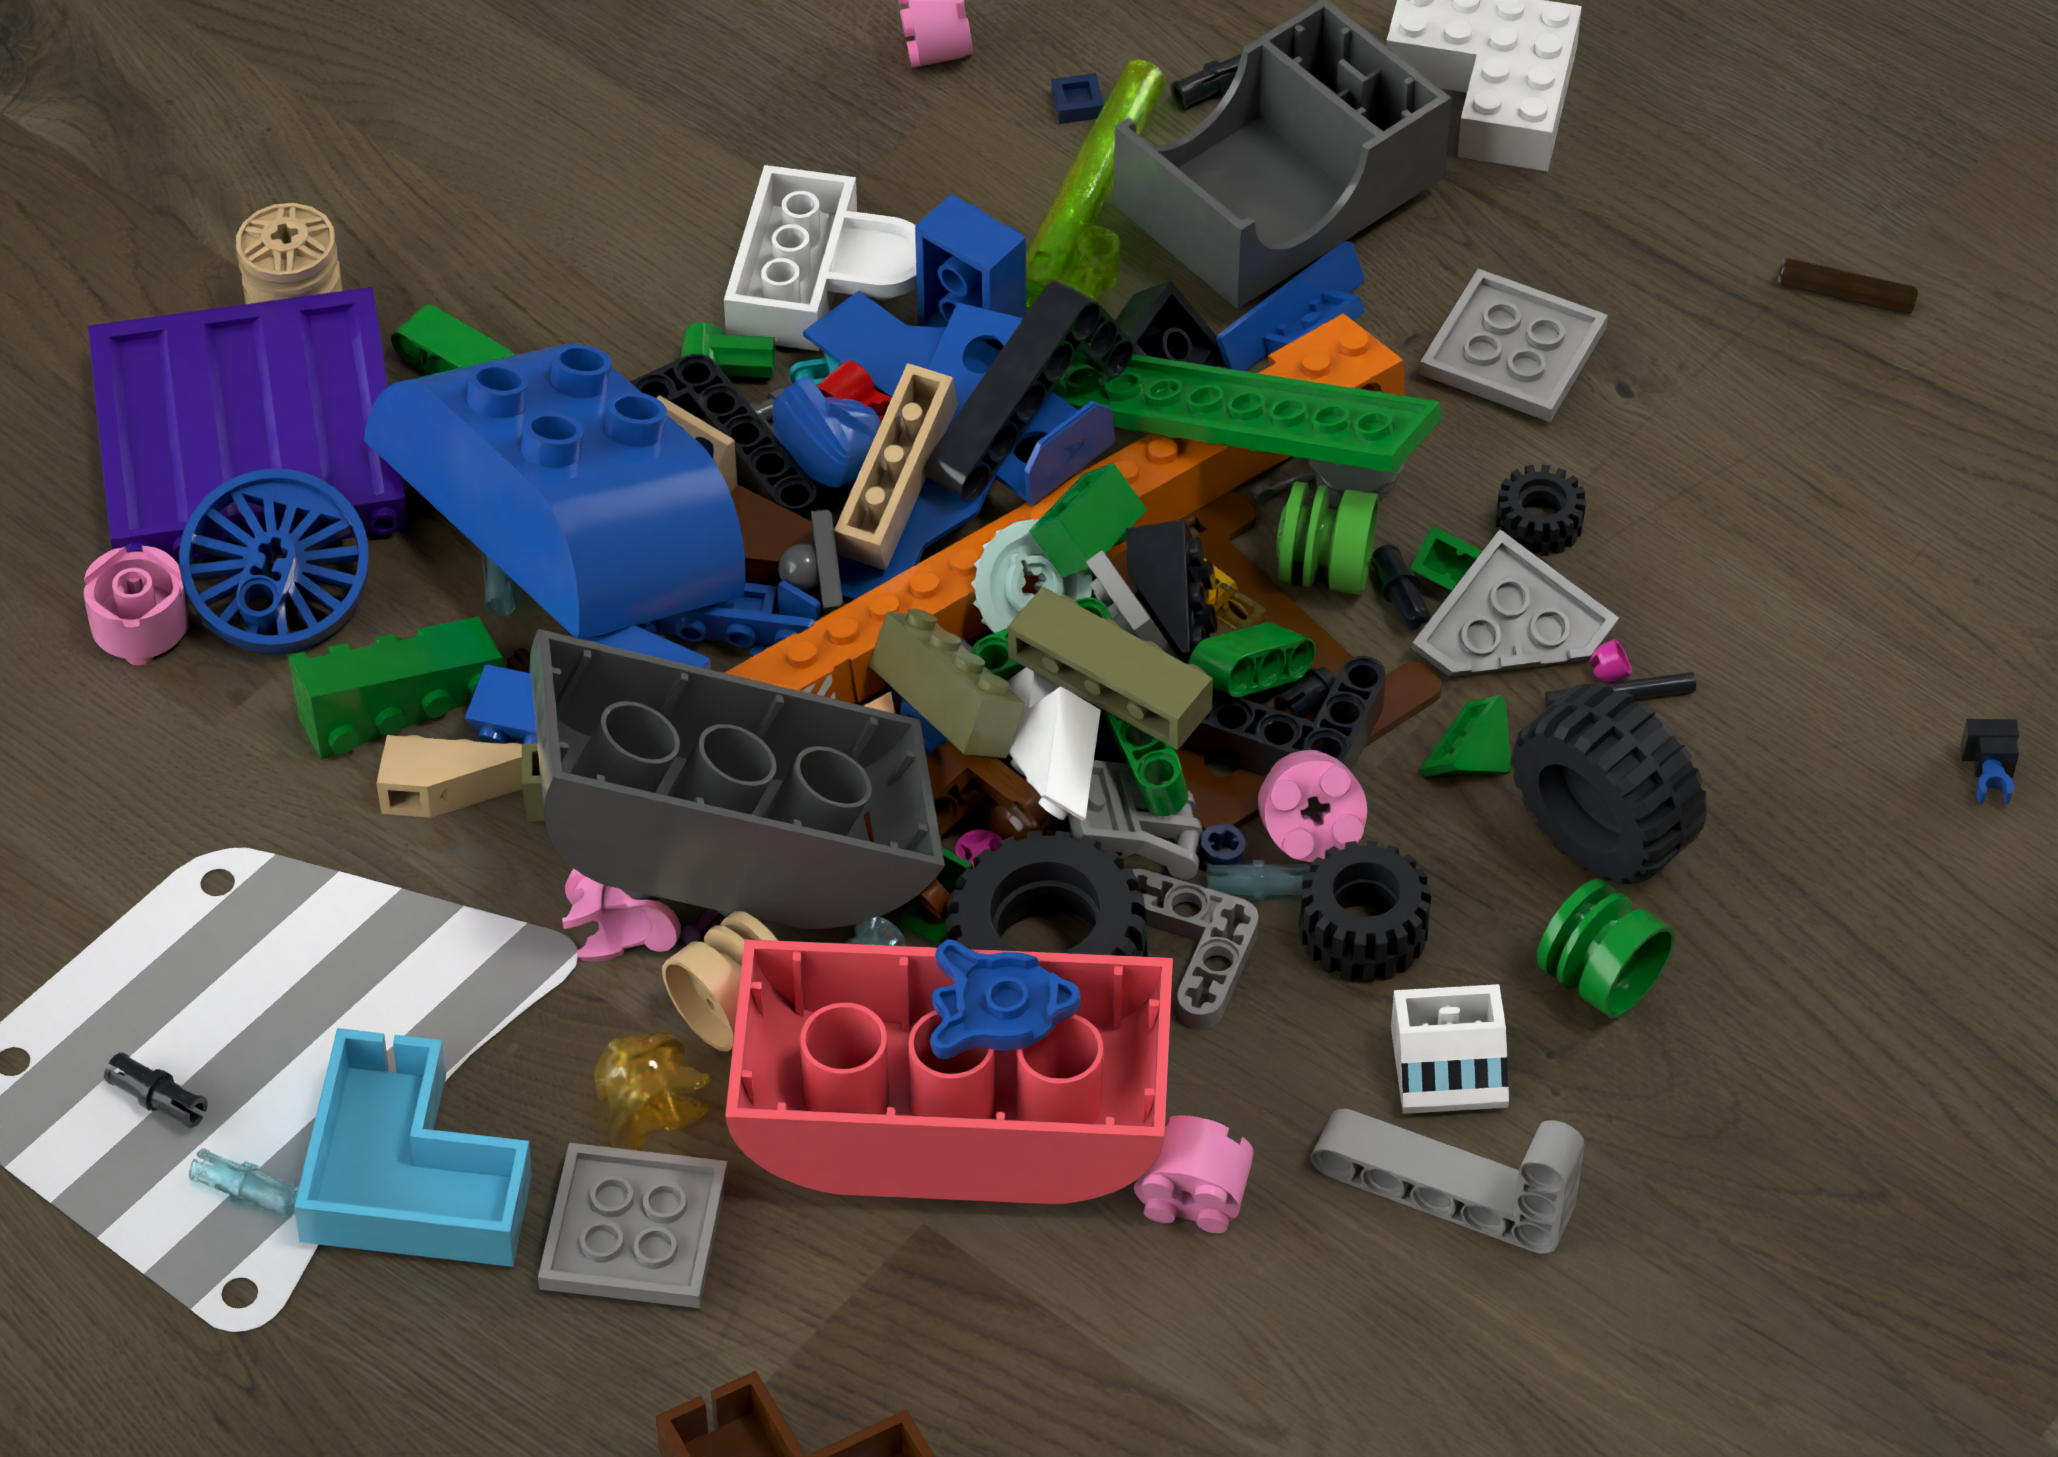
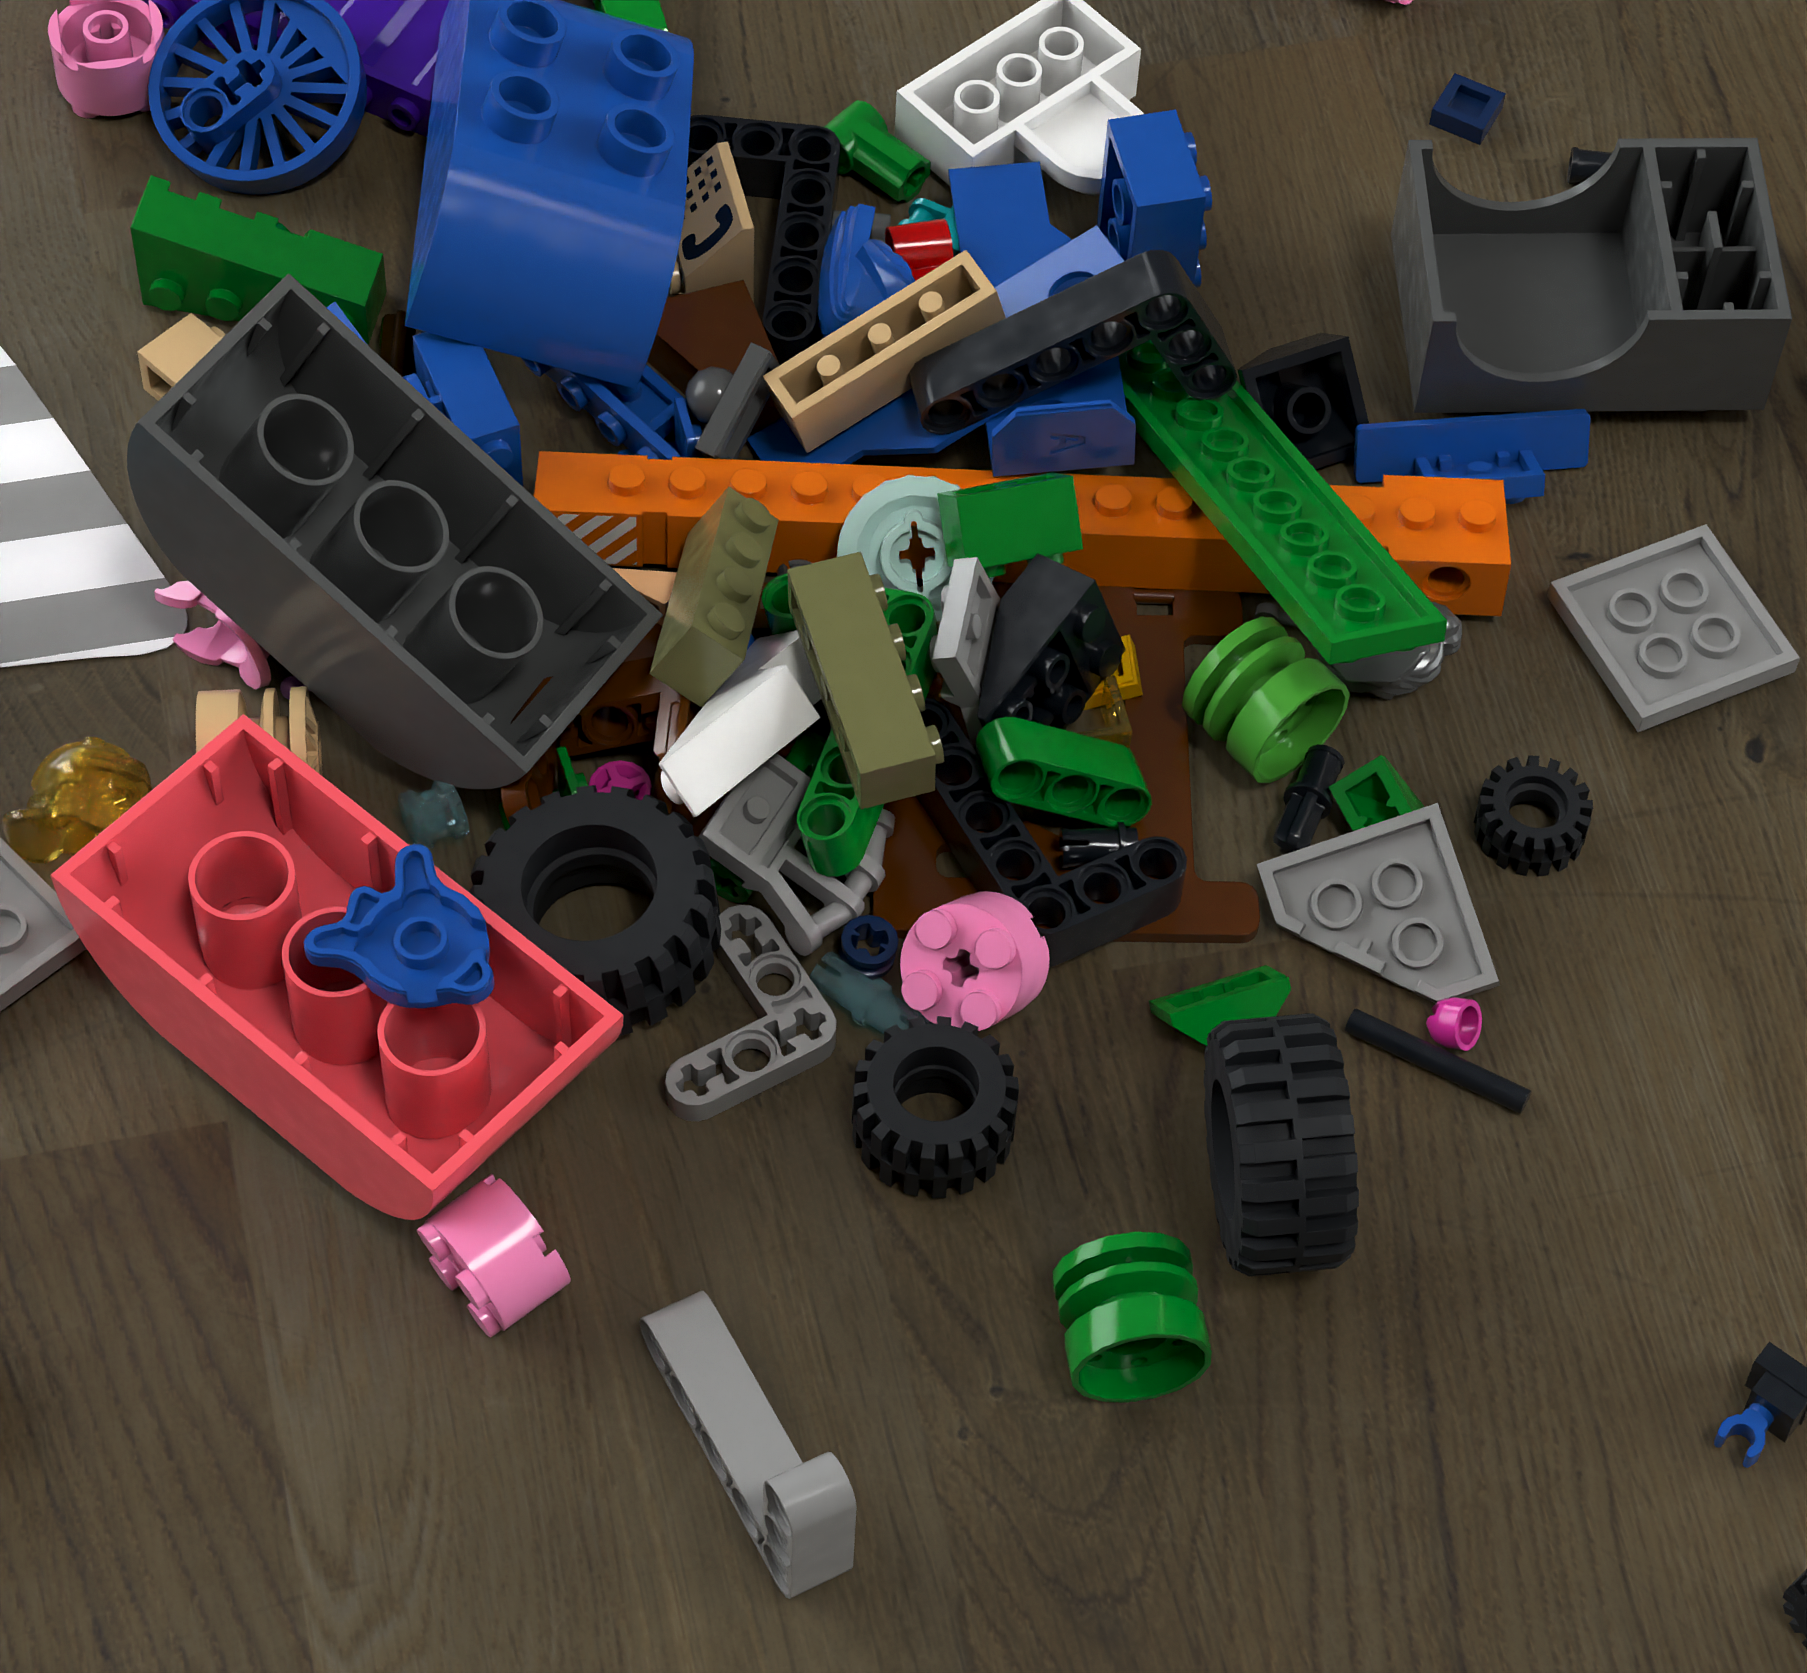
camera: 35 degrees right, 5 degrees up
clear neon green piece [1026,60,1166,310] -> none
white slope [1391,984,1509,1114] -> none

